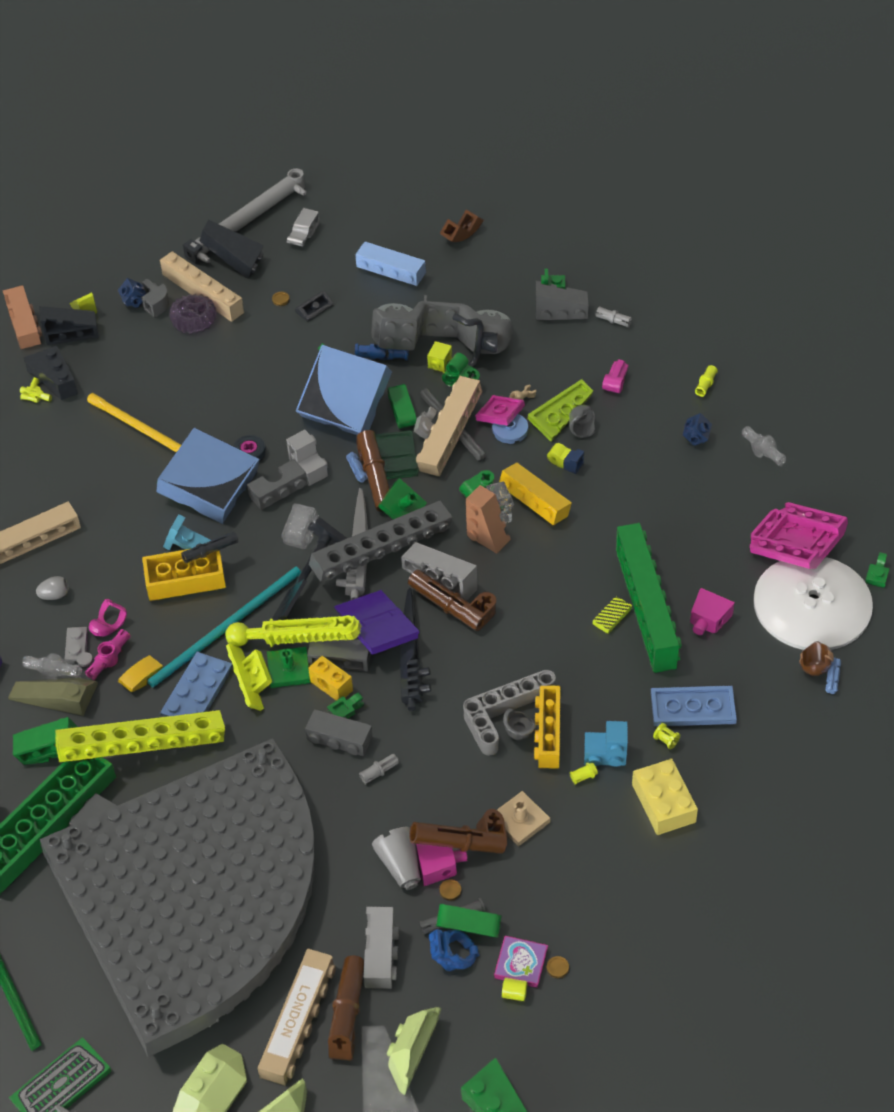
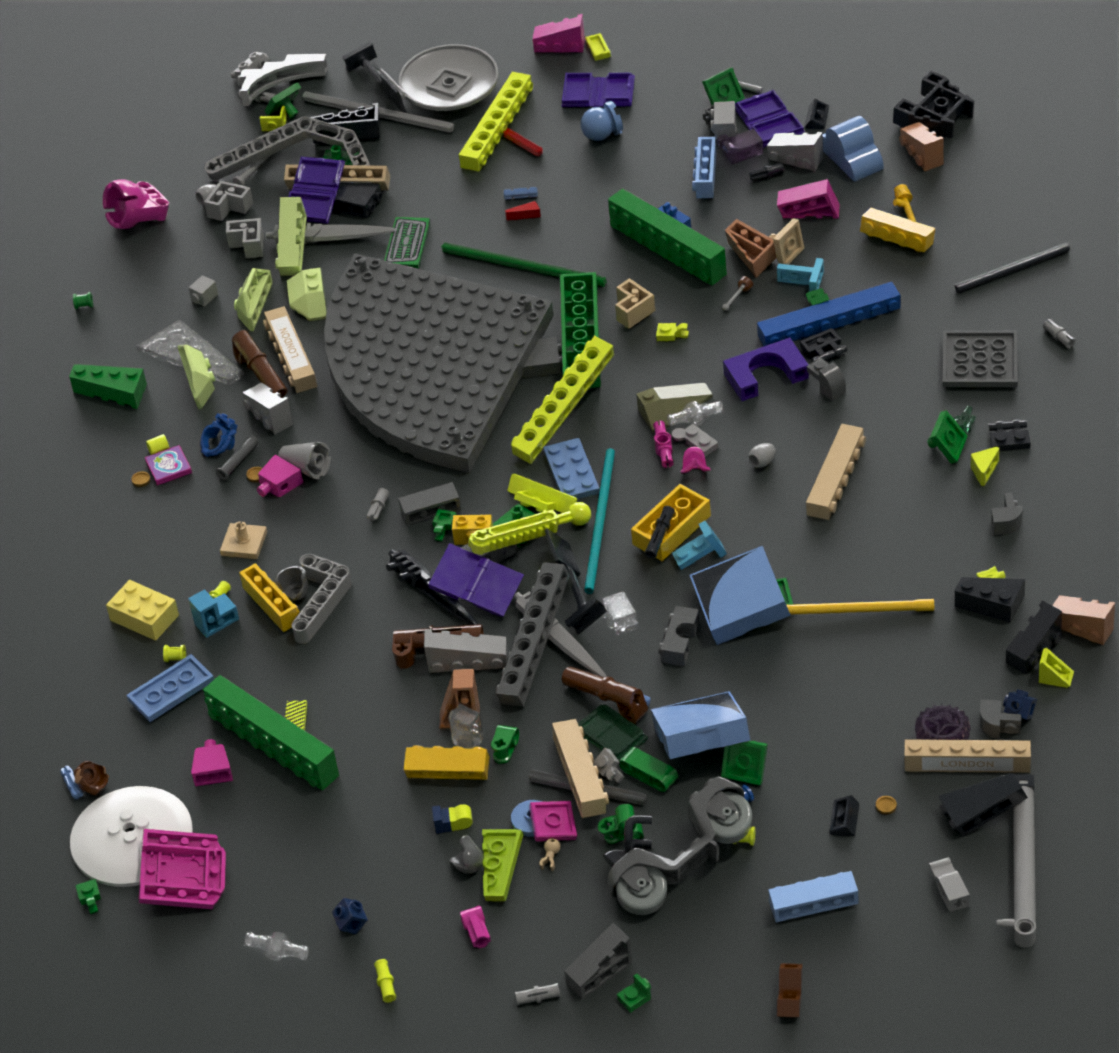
camera: 145 degrees right, 5 degrees down
green wedge [13,717,78,765] -> none
yellow slope [118,655,163,692] -> none
black bush [233,435,266,461] -> none
light grey brick [286,430,328,486] -> none
green tile [378,478,427,520] -> none
reddish brown piece [409,809,507,854] -> none
neon yellow brick [427,341,452,372] -> none
green beam [436,904,502,938] -> none

